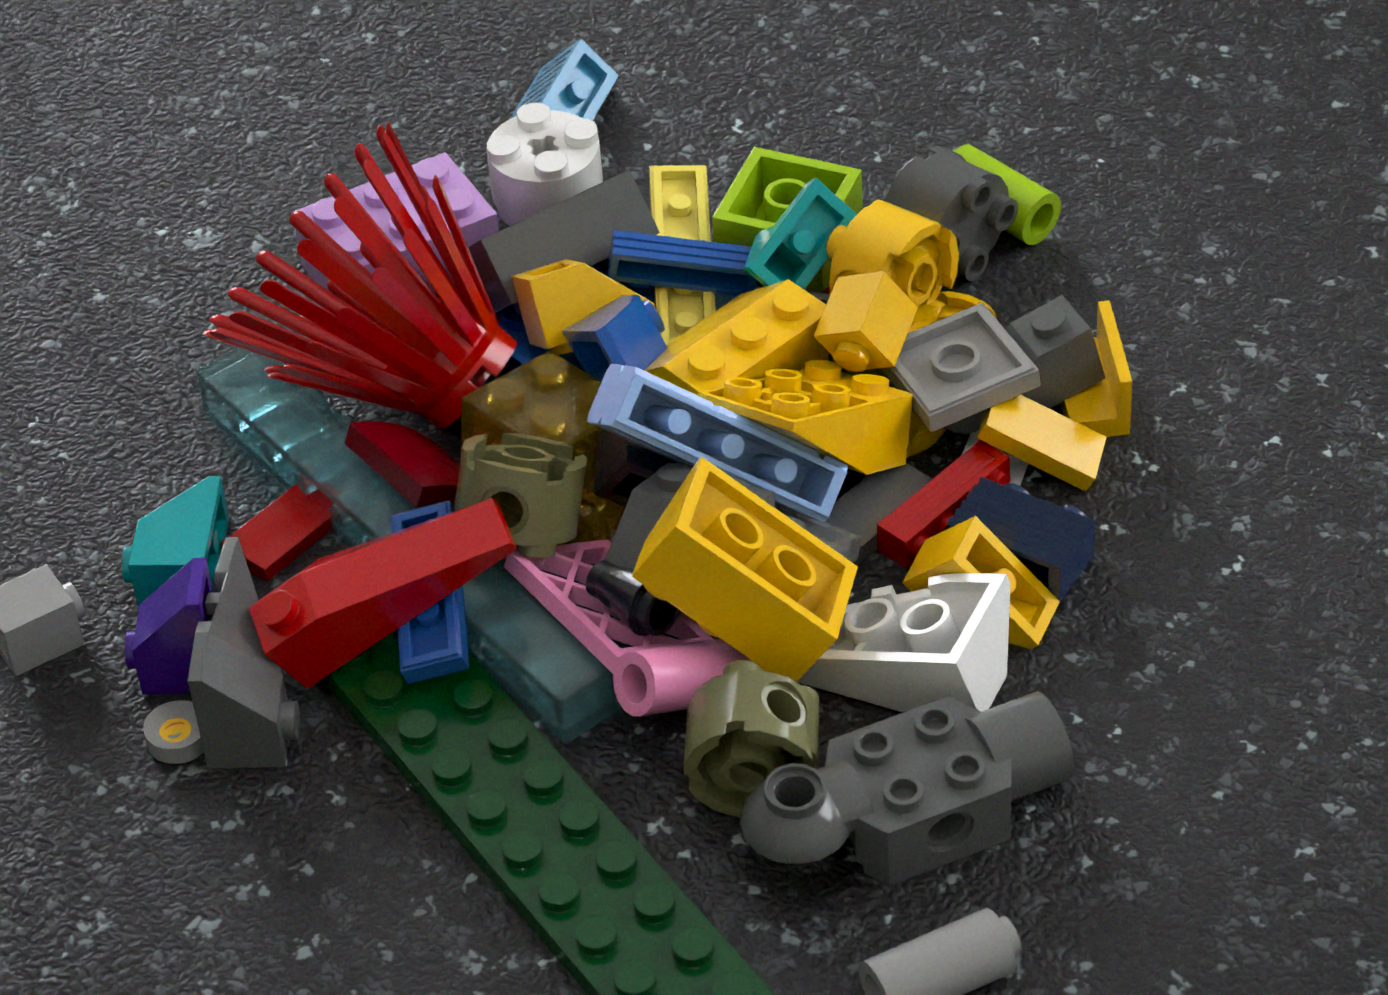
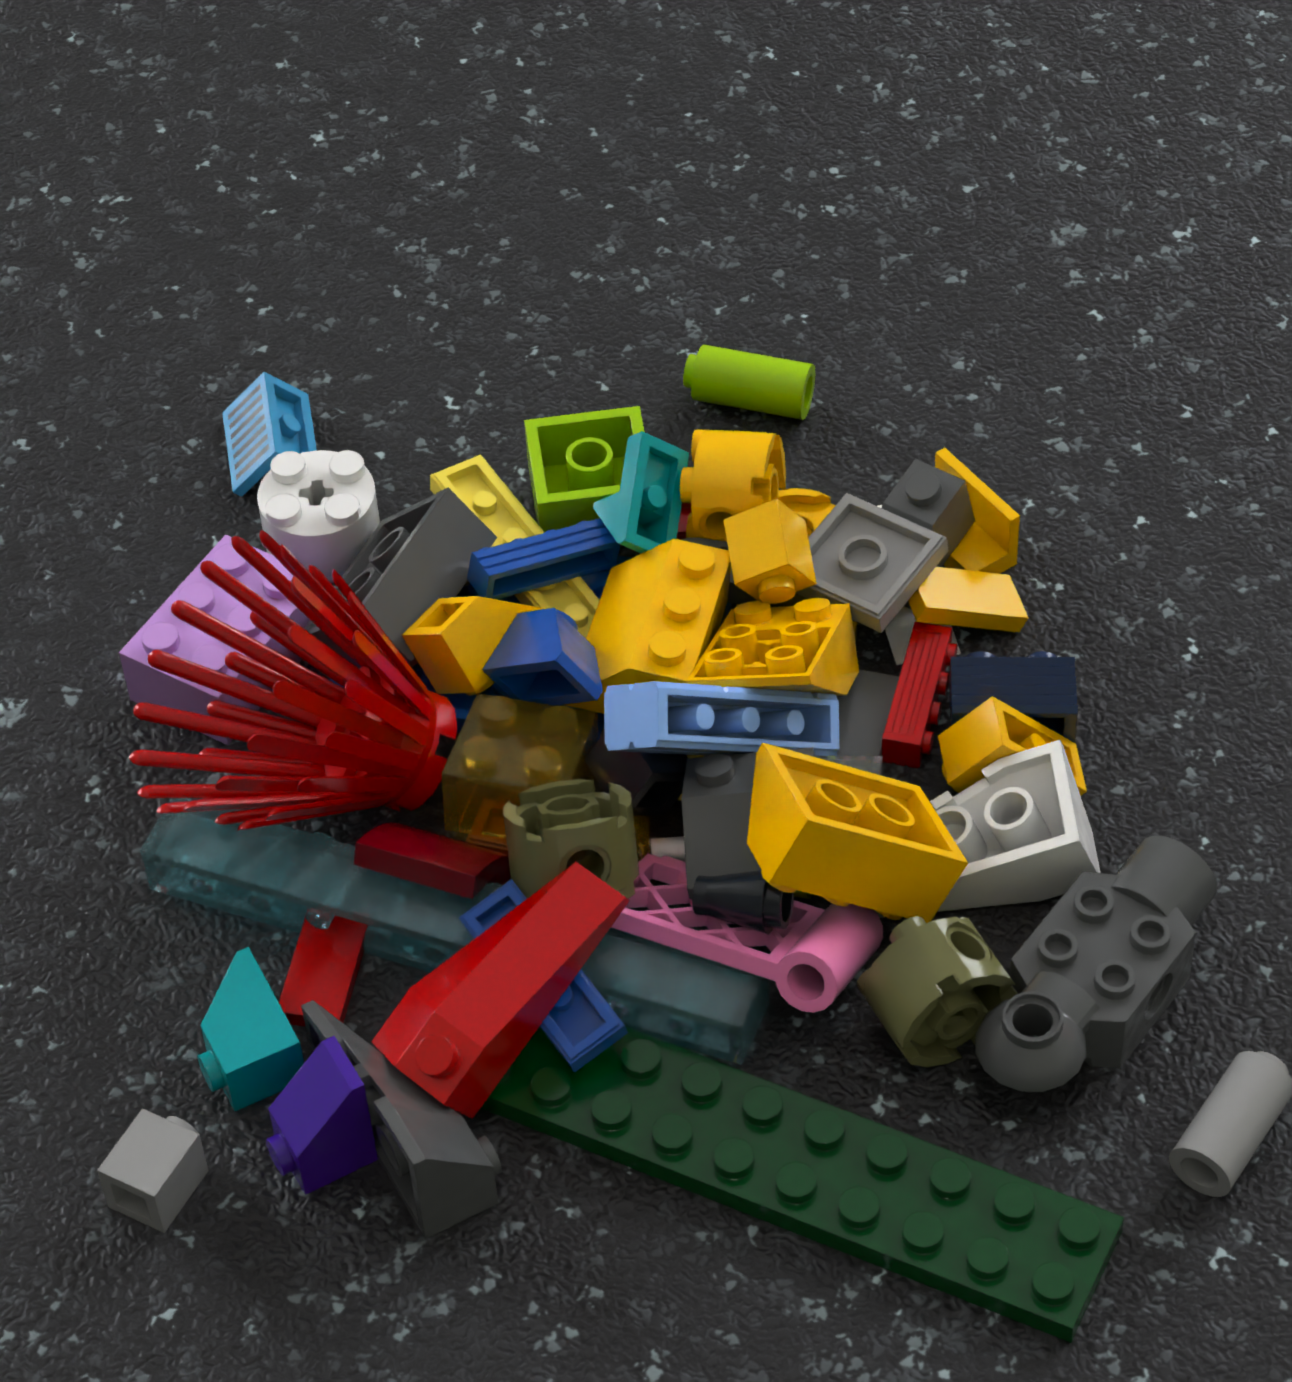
camera: 30 degrees left, 5 degrees up
light grey tile [143,700,204,764] -> none
dark grey brick [884,145,1018,281] -> none

